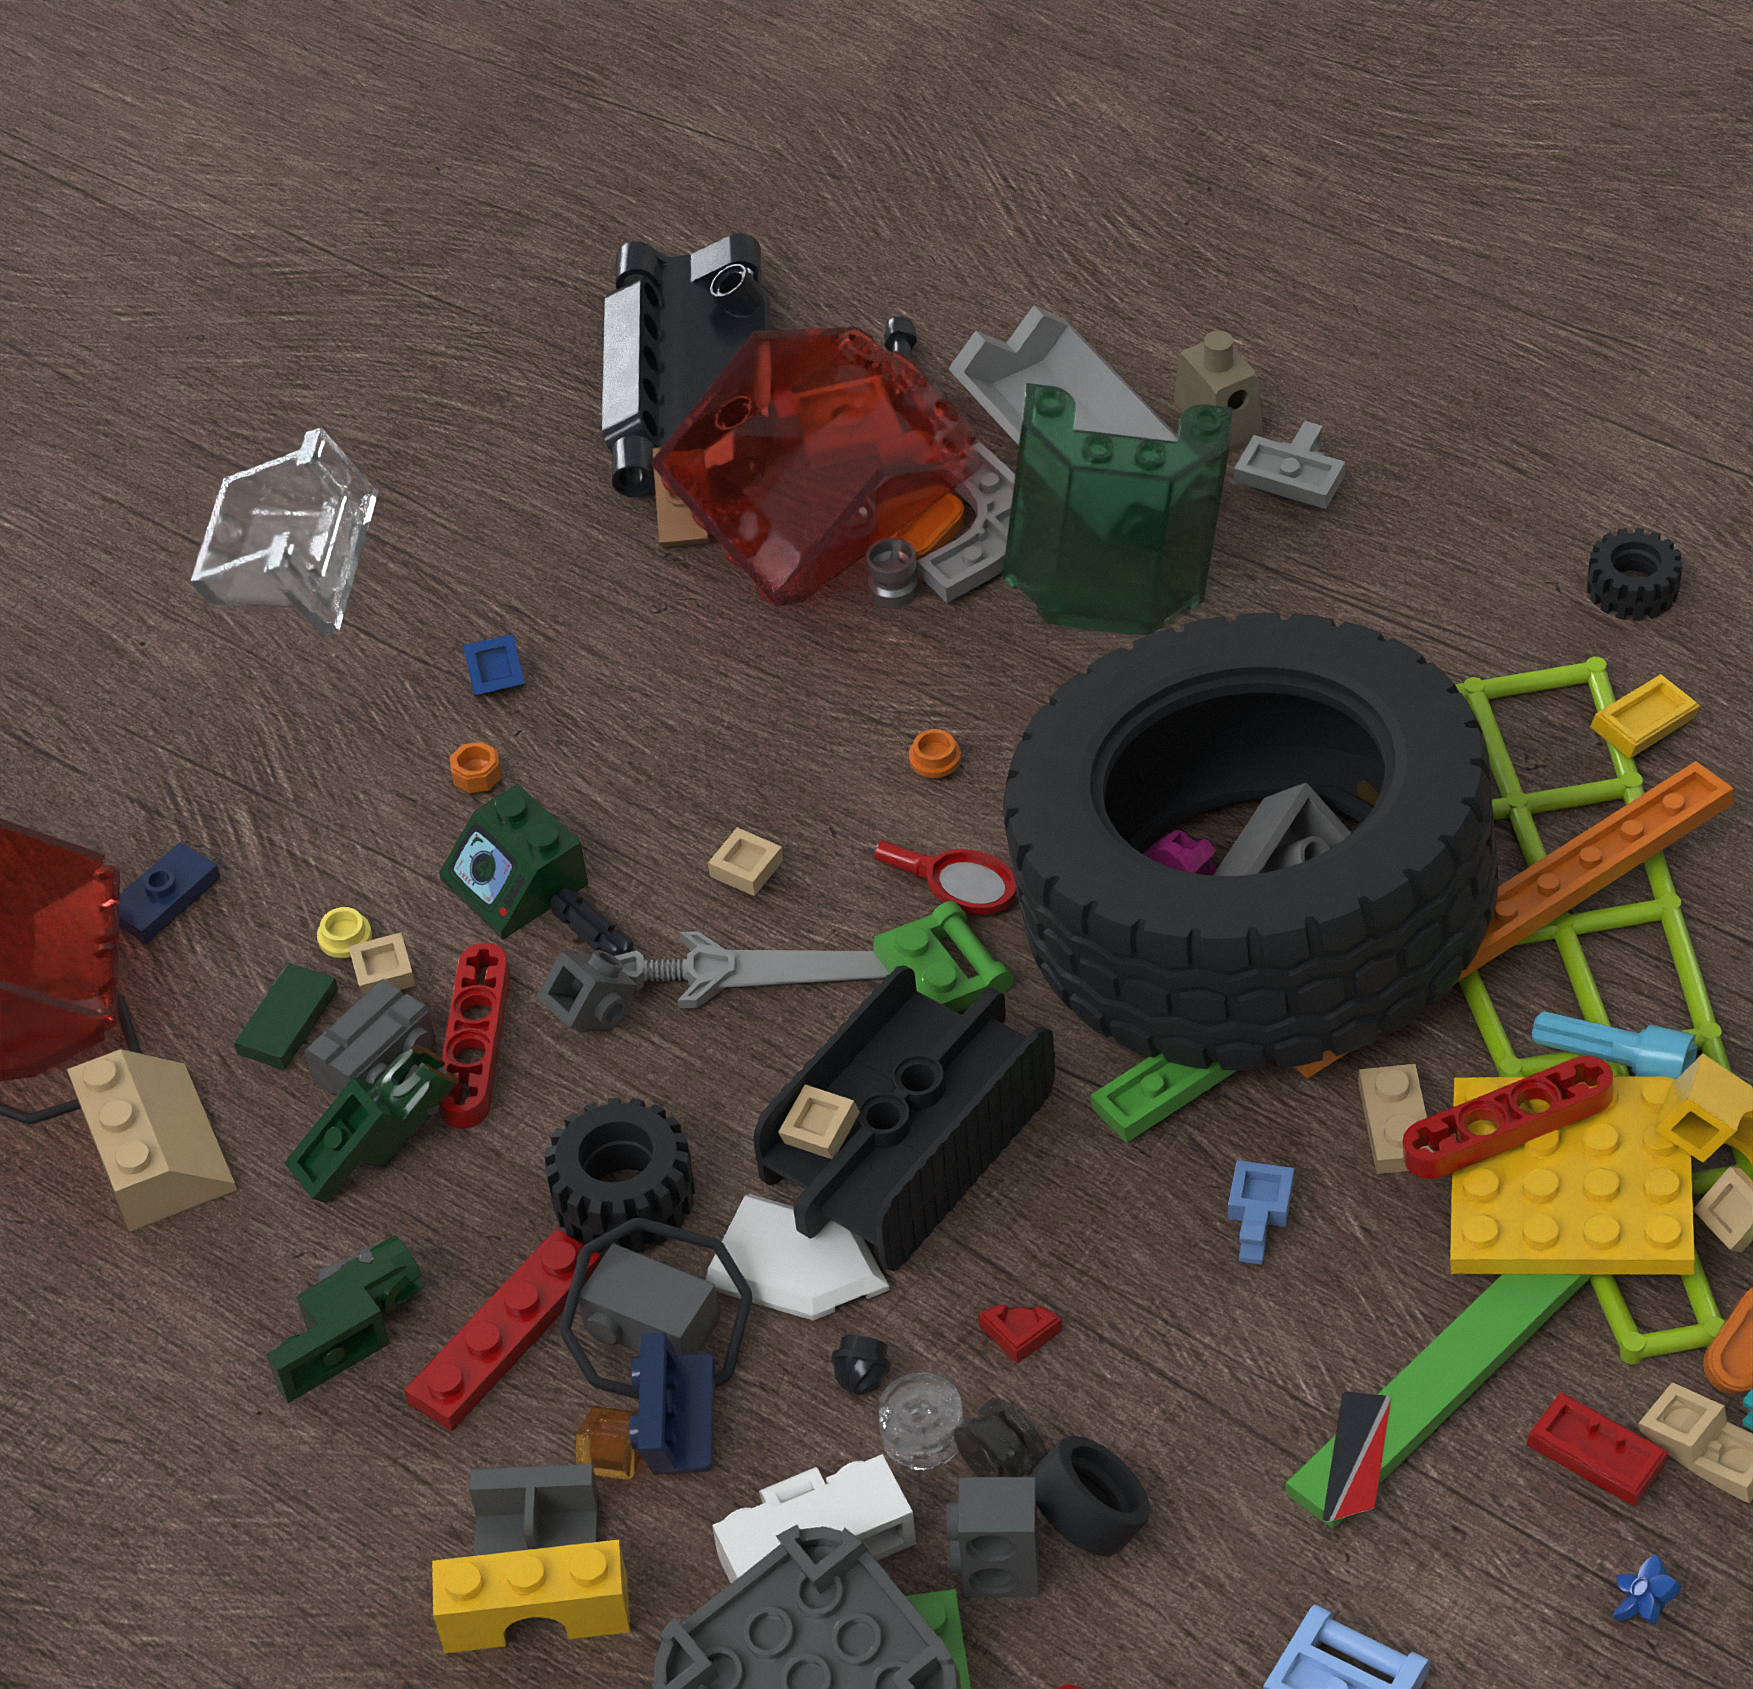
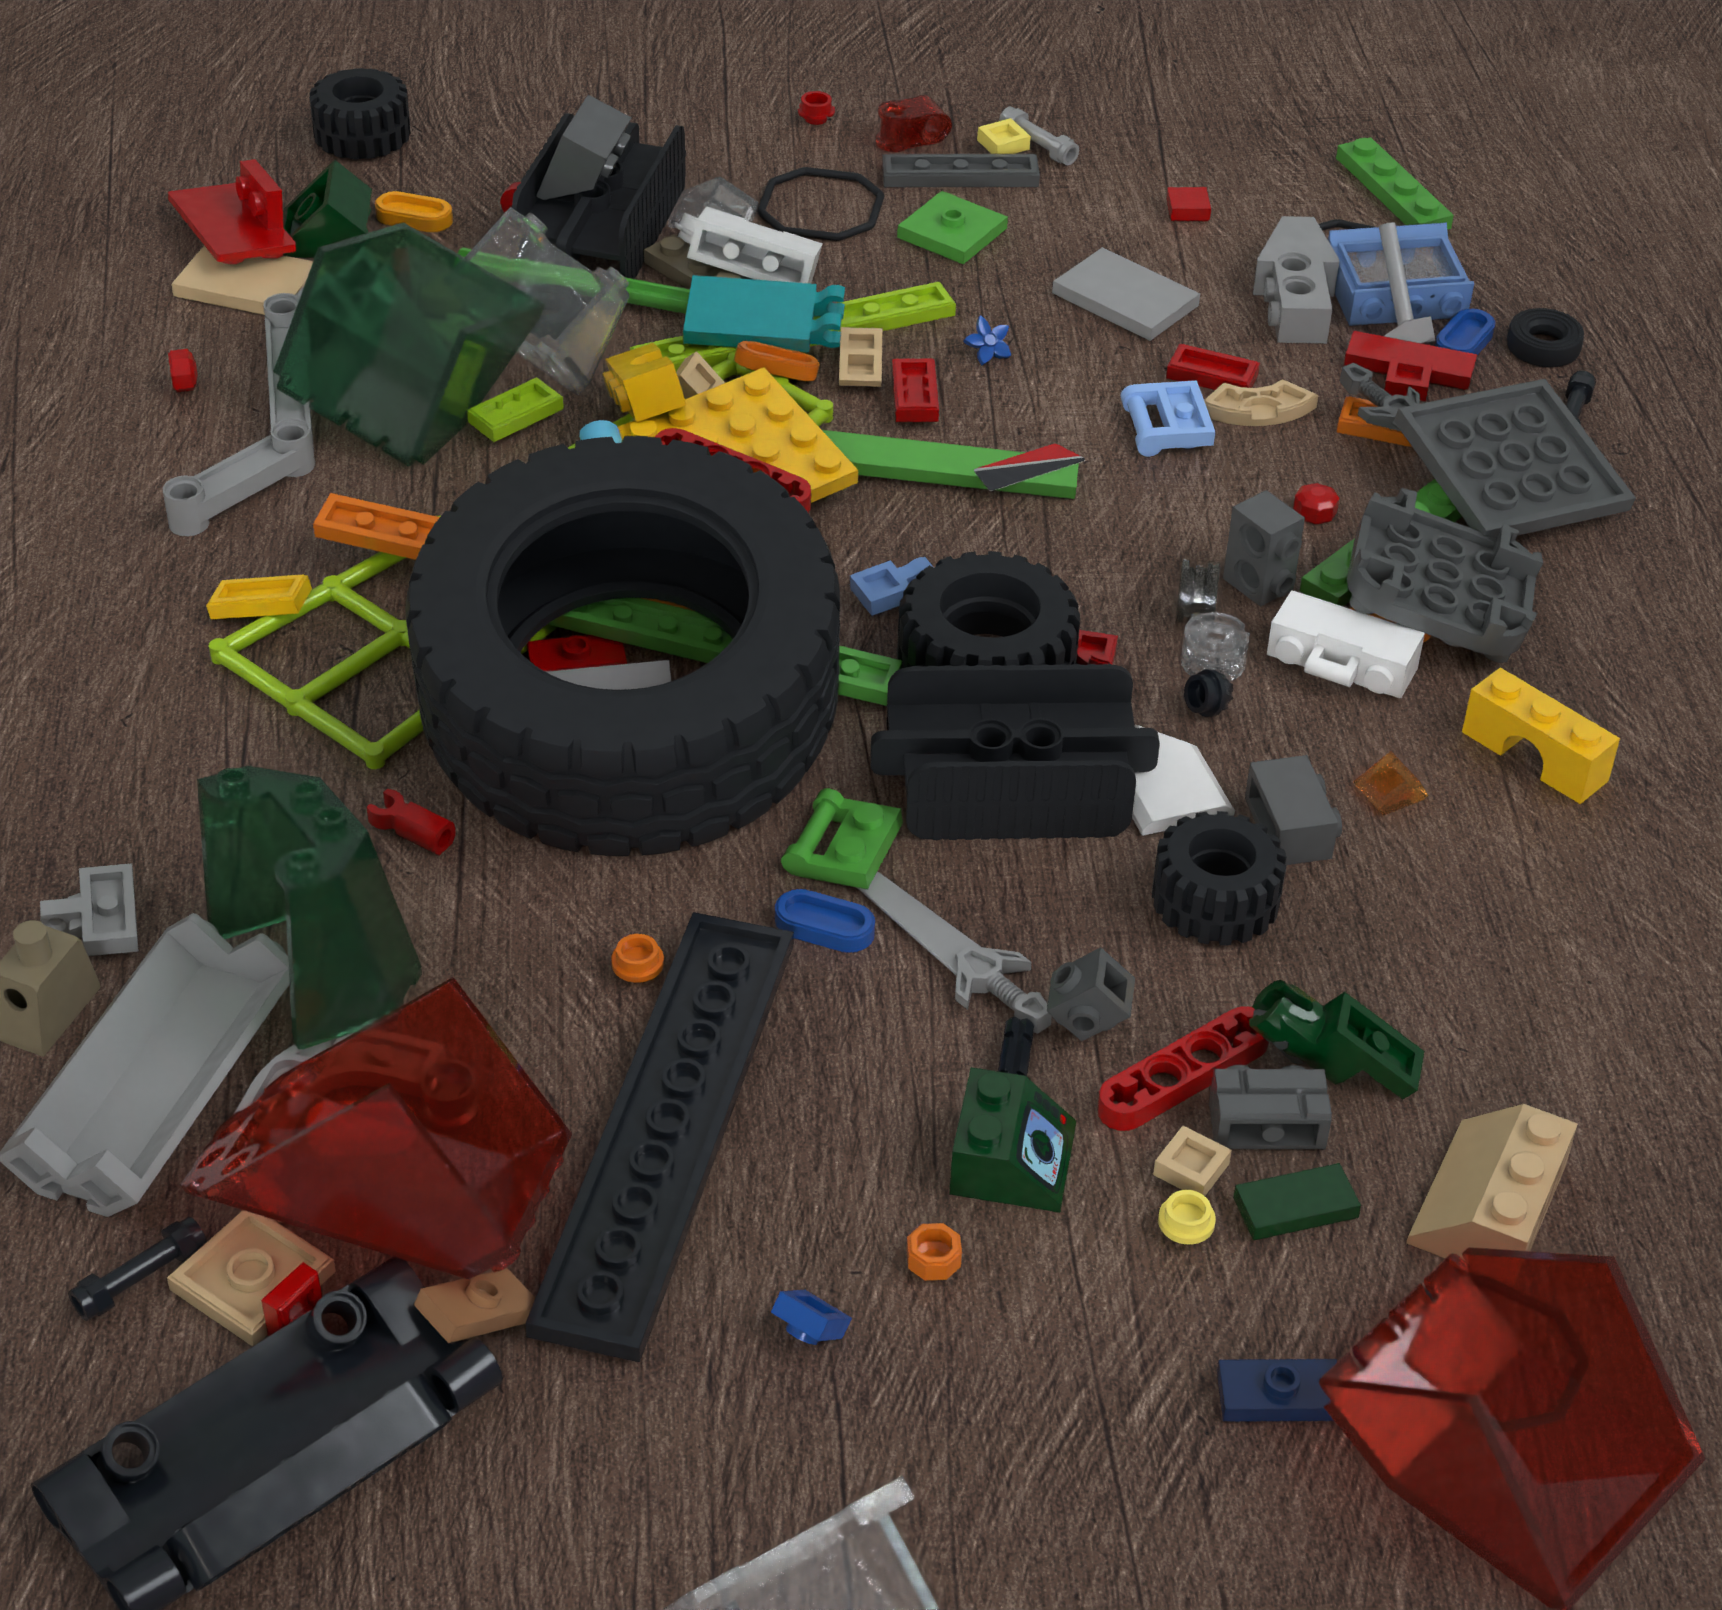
camera: 135 degrees left, 5 degrees down
dark green plate [266,1235,425,1403] -> none
red plate [404,1229,601,1431] -> none
dark grey panel [469,1464,600,1556] -> none
black piece [559,1218,753,1400] -> none
dark blue bracket [629,1333,715,1475] -> none
tan plate [708,827,784,896] -> none
tan plate [778,1085,860,1159] -> none
red piece [874,840,1017,915] -> none
black tyre [1031,1435,1151,1557] -> none
black tyre [1587,528,1683,621] -> none
none -> black plate [525,912,794,1362]
none -> blue tile [775,889,875,953]
none -> black tyre [897,551,1080,668]

